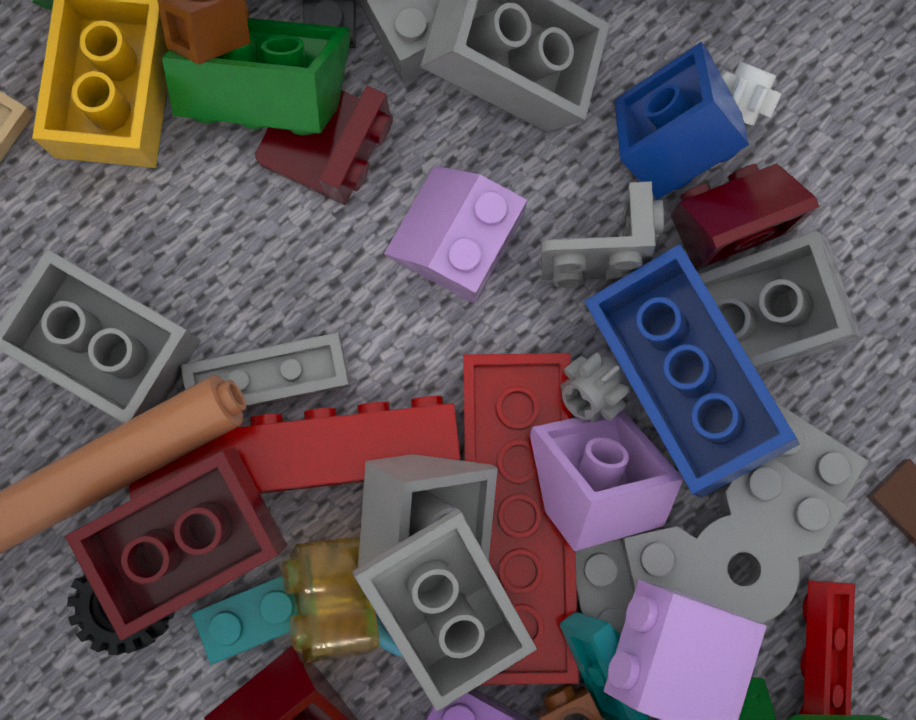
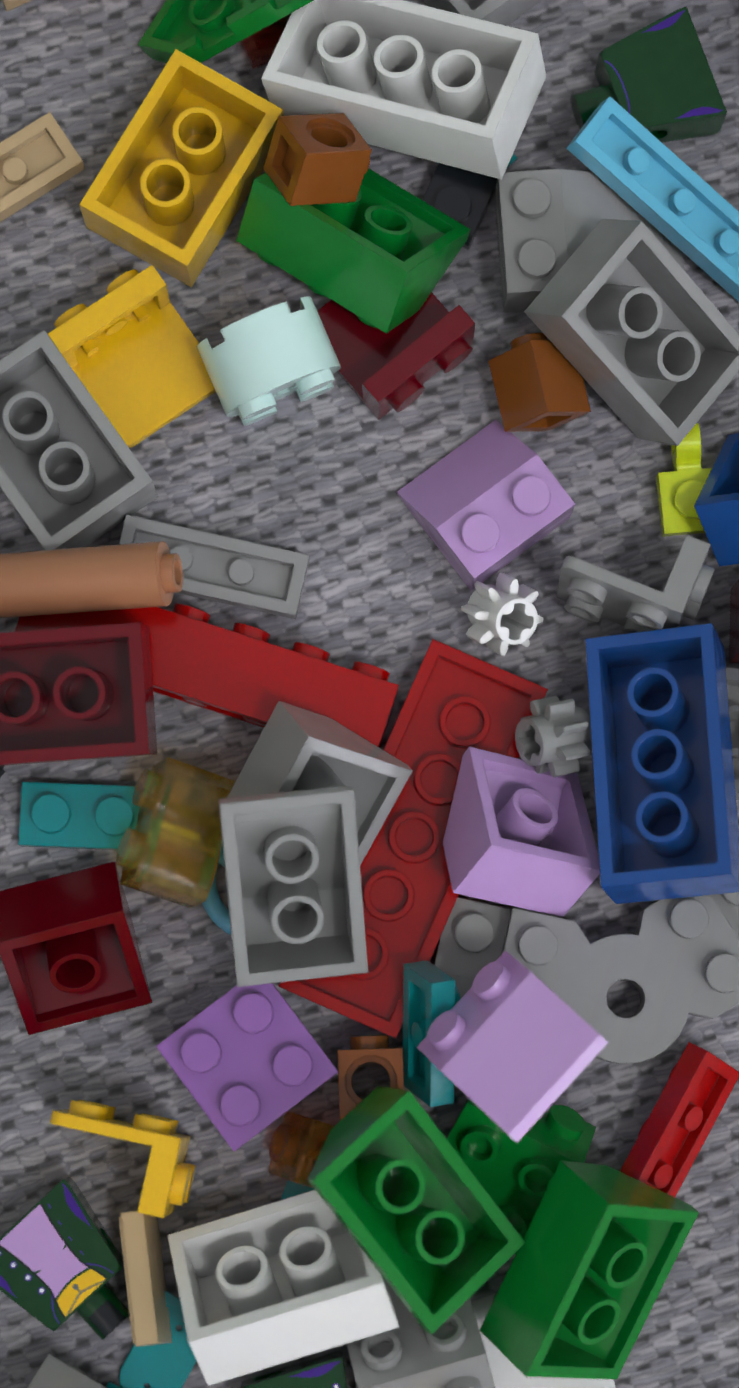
camera: 20 degrees right, 0 degrees up
none -> yellow bracket [48,265,216,448]
none -> light aqua brick [197,296,341,426]
none -> white gear [461,573,543,656]
none -> dark orange brick [488,332,591,432]
none -> neon yellow plate [656,423,712,537]

